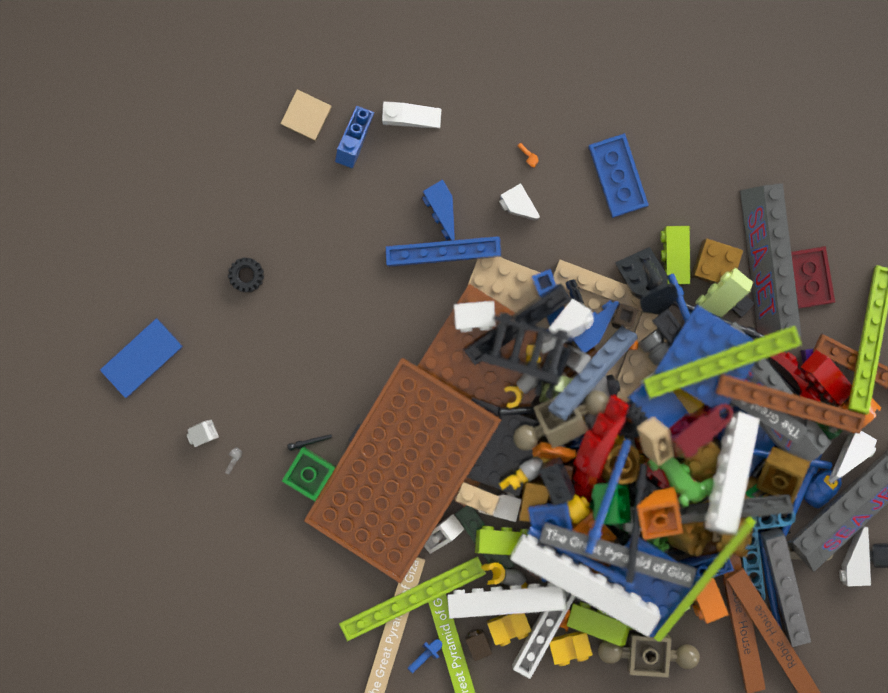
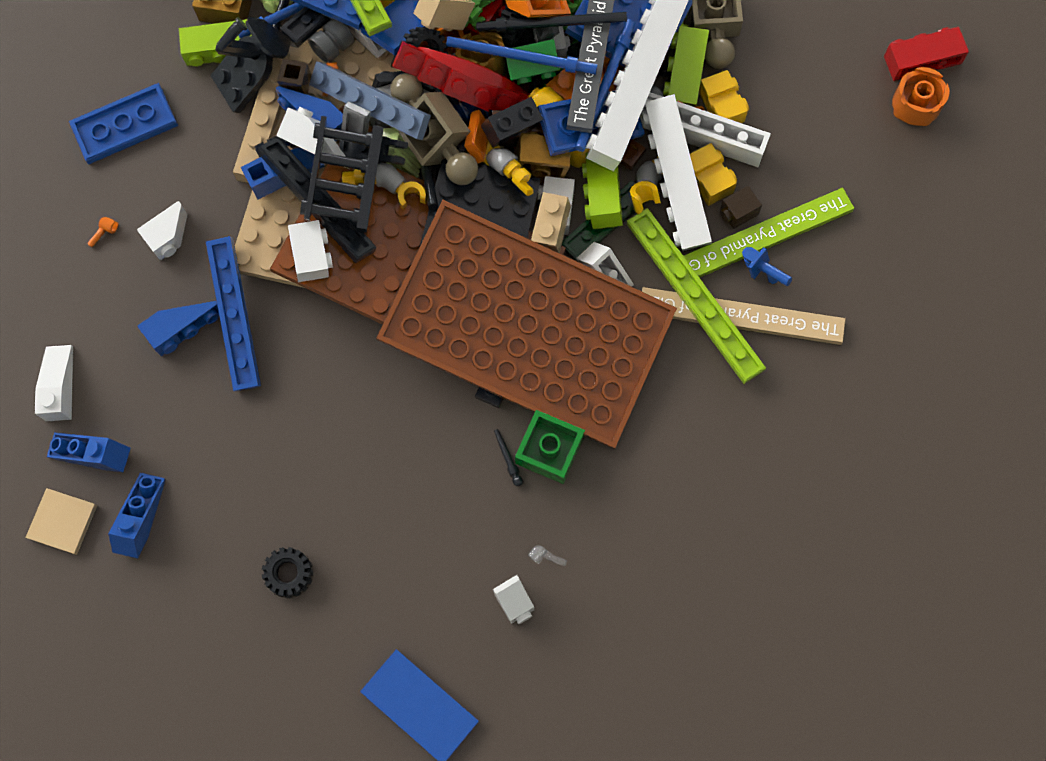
camera: 90 degrees left, 15 degrees down
none -> blue slope [108,473,165,558]

